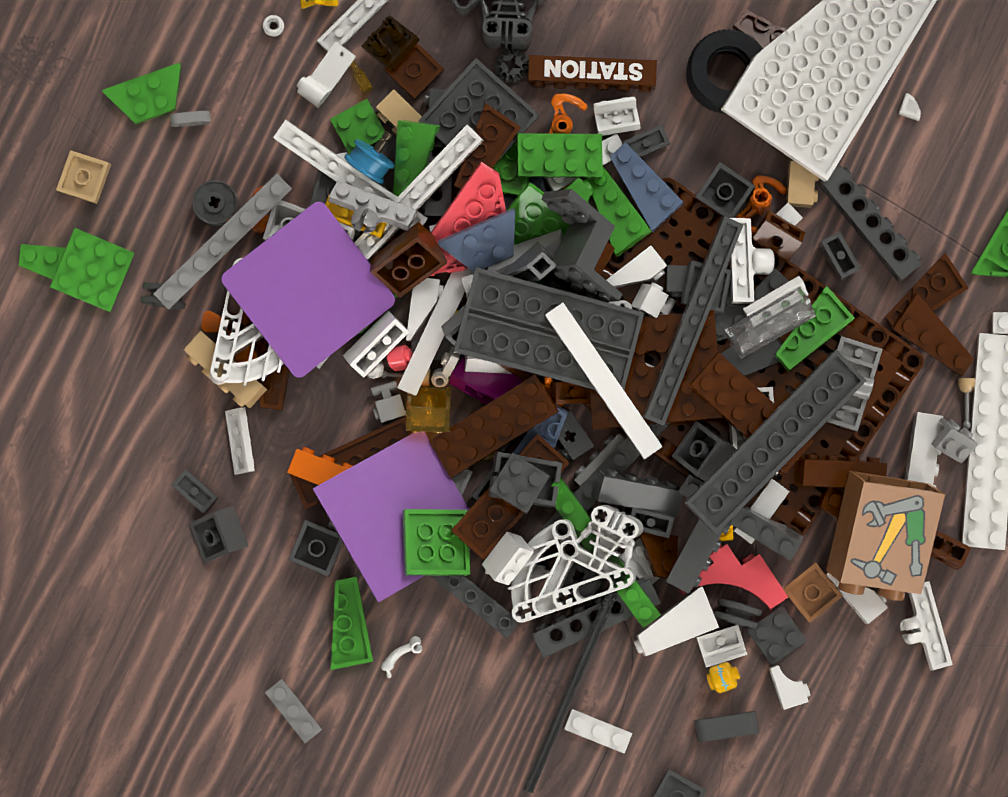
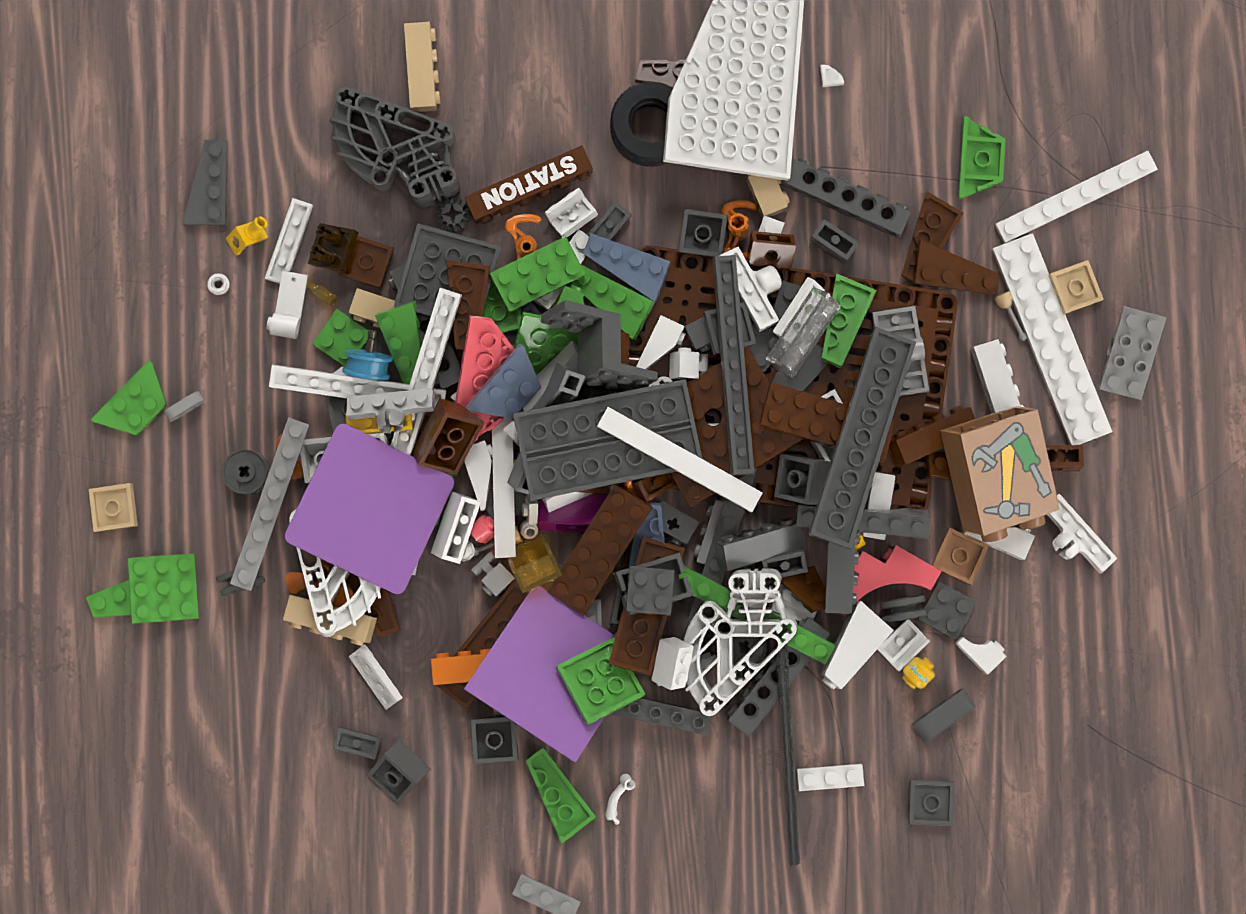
camera: 30 degrees left, 0 degrees up
light grey bracket [931,418,978,464] -> none

